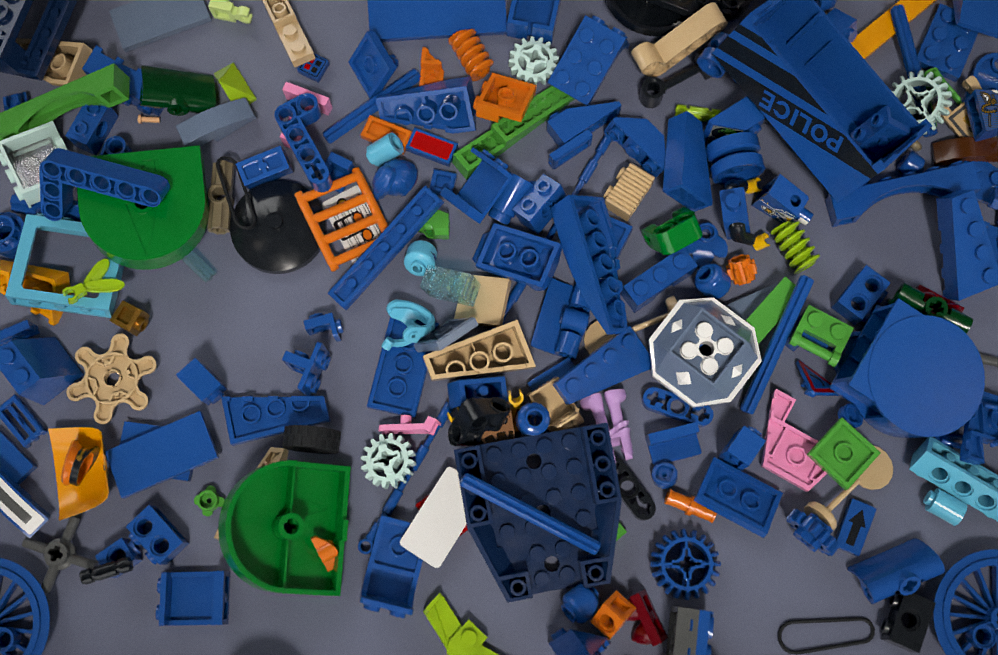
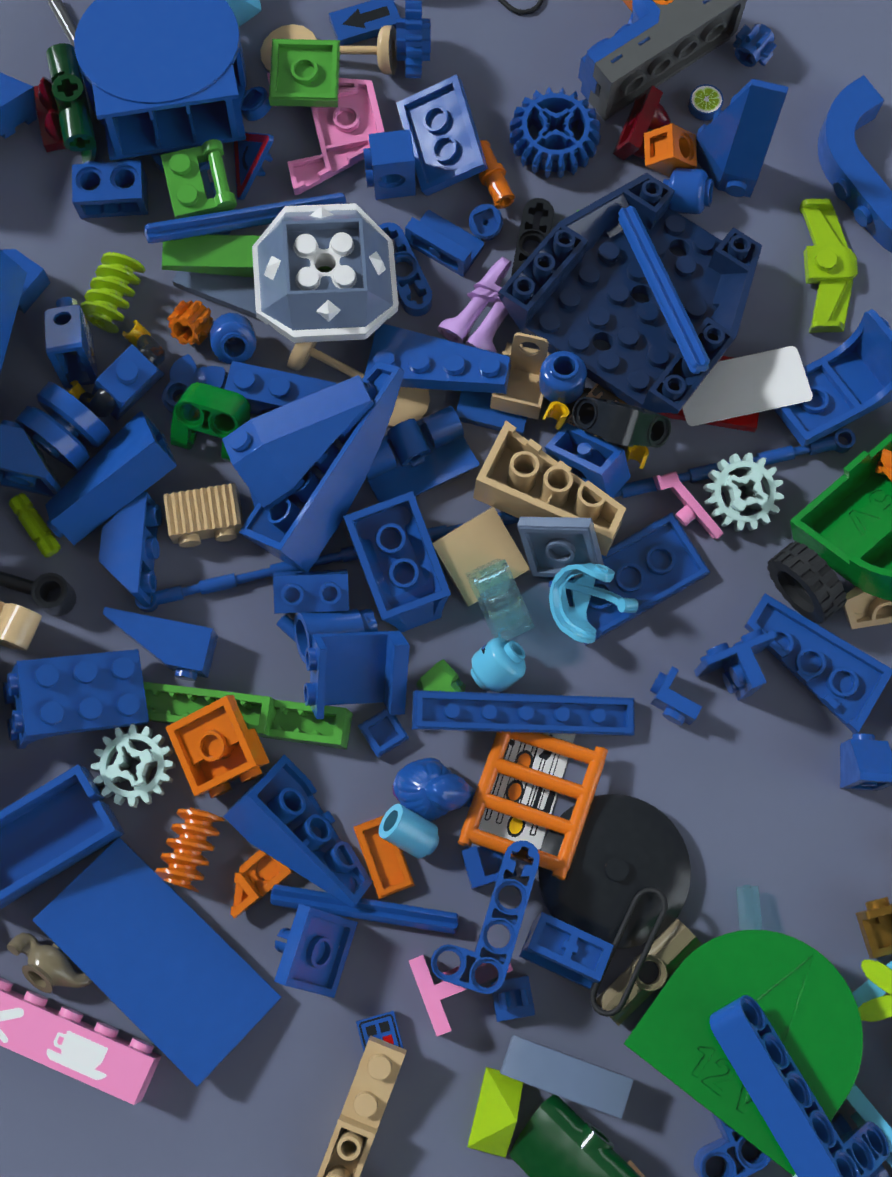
camera: 135 degrees left, 0 degrees up
tile [406,128,458,167] -> none
blue tile [548,129,593,169] -> none
none -> blue wedge [222,375,374,511]
none -> blue tile [490,975,535,1022]

